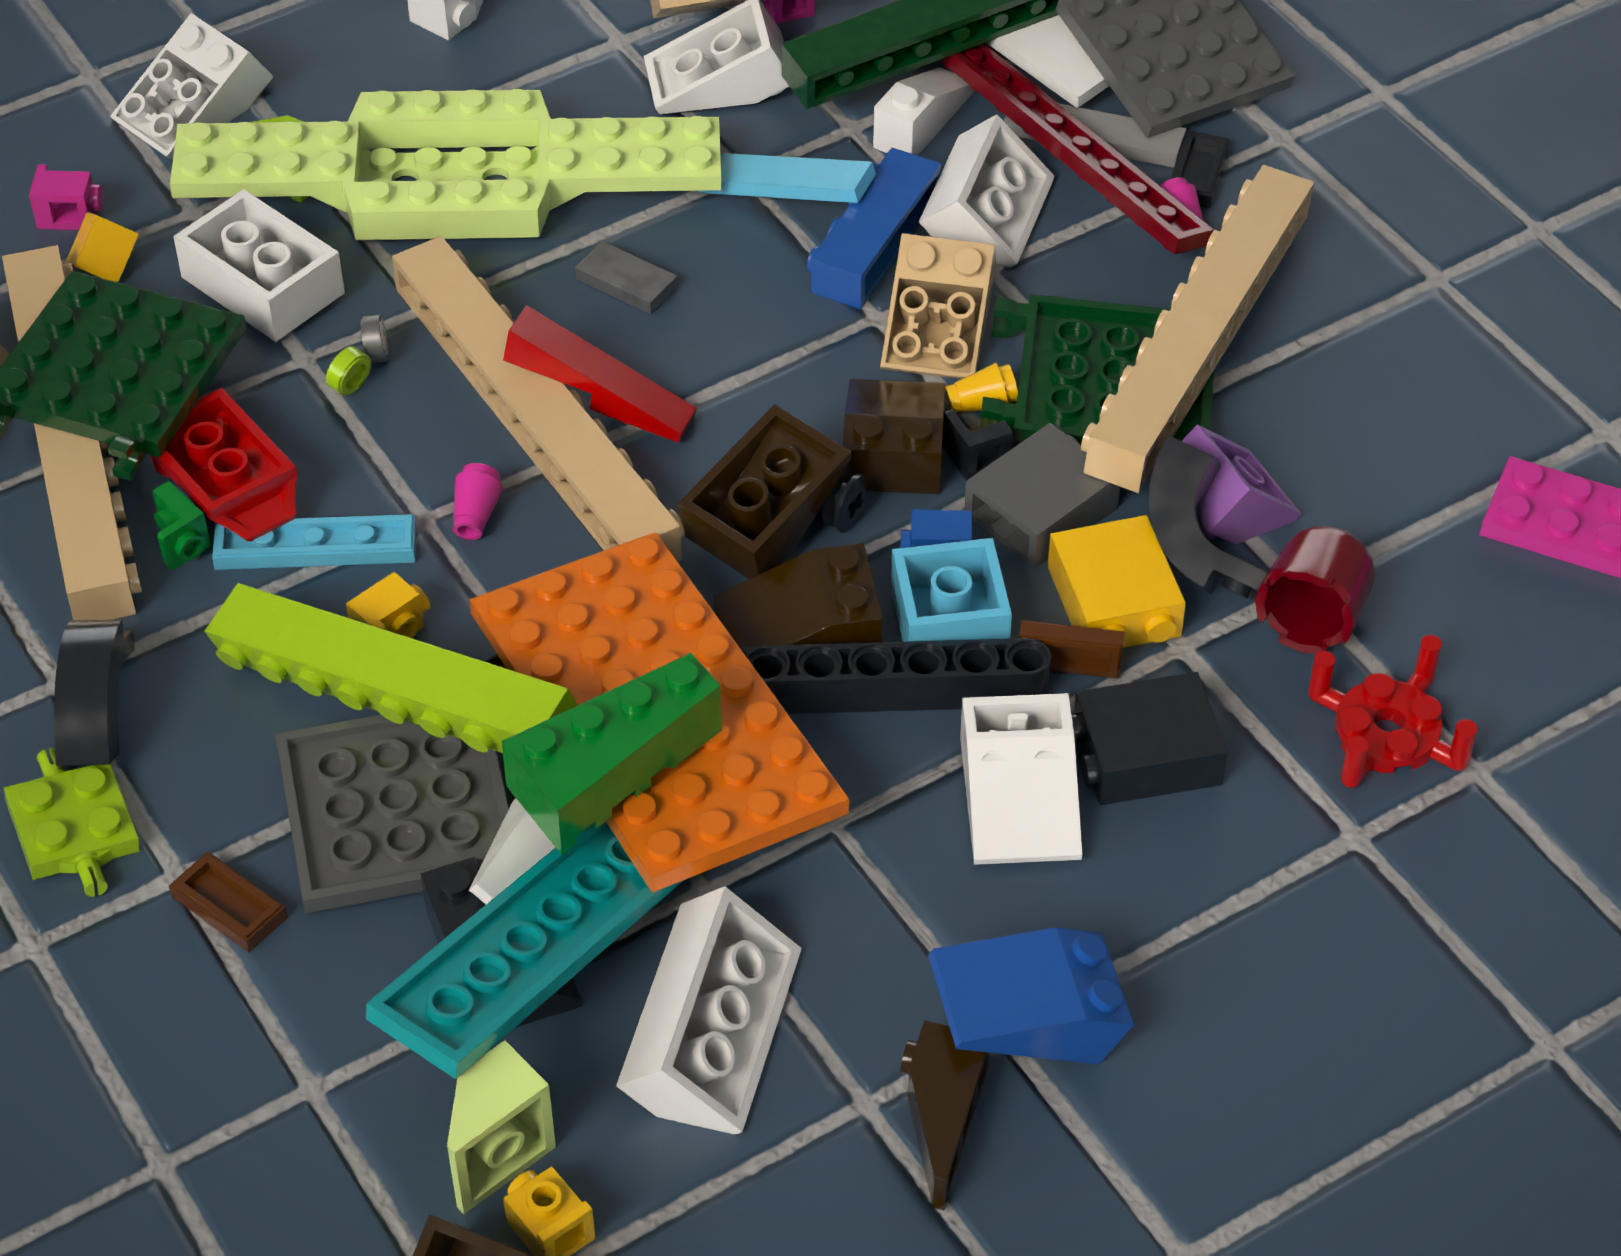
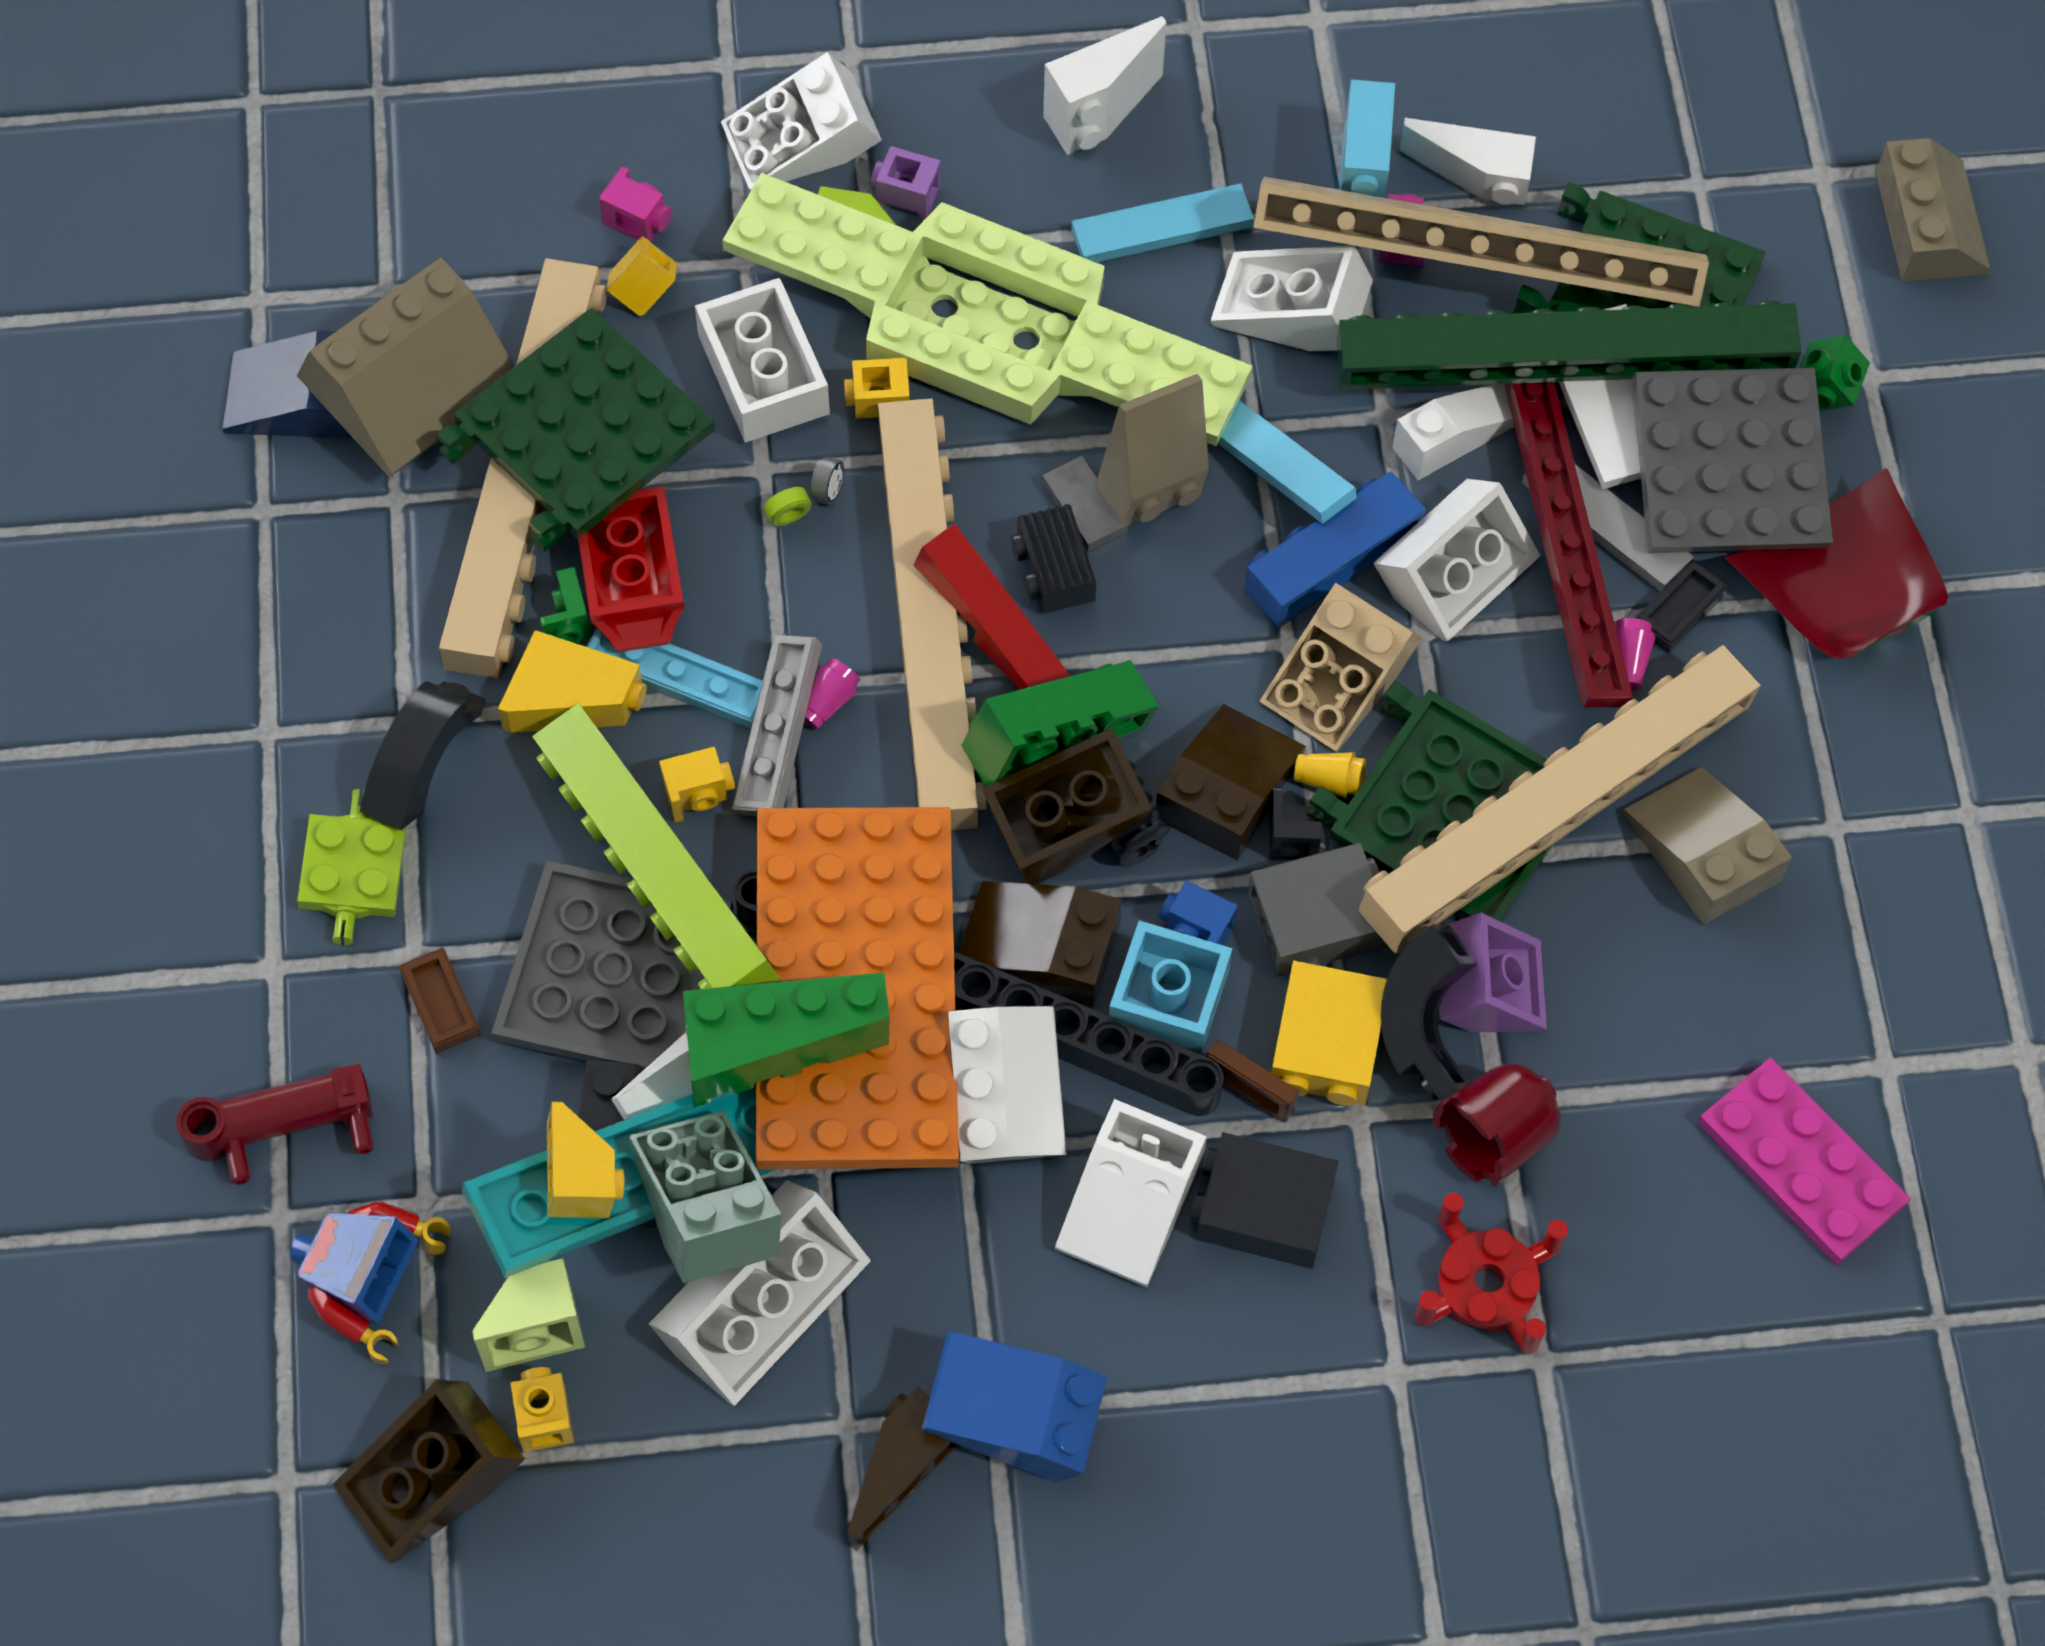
camera: 25 degrees right, 15 degrees up
none -> dark red piece [176,1063,374,1185]
none -> torso [290,1201,451,1364]
none -> yellow slope [498,630,647,733]
none -> yellow slope [547,1102,624,1218]
none -> sand green slope [629,1110,781,1283]
none -> light grey tile [732,635,822,817]
none -> yellow brick [844,357,910,419]
none -> medium lavender brick [871,146,941,220]
none -> white slope [948,1006,1067,1164]
none -> green wedge [961,660,1159,786]
none -> black brick [1011,504,1097,614]
none -> medium azure tile [1071,183,1254,263]
none -> dark tan slope [1096,374,1209,526]
none -> dark tan slope [1622,767,1792,925]
none -> dark red piece [1725,468,1948,659]

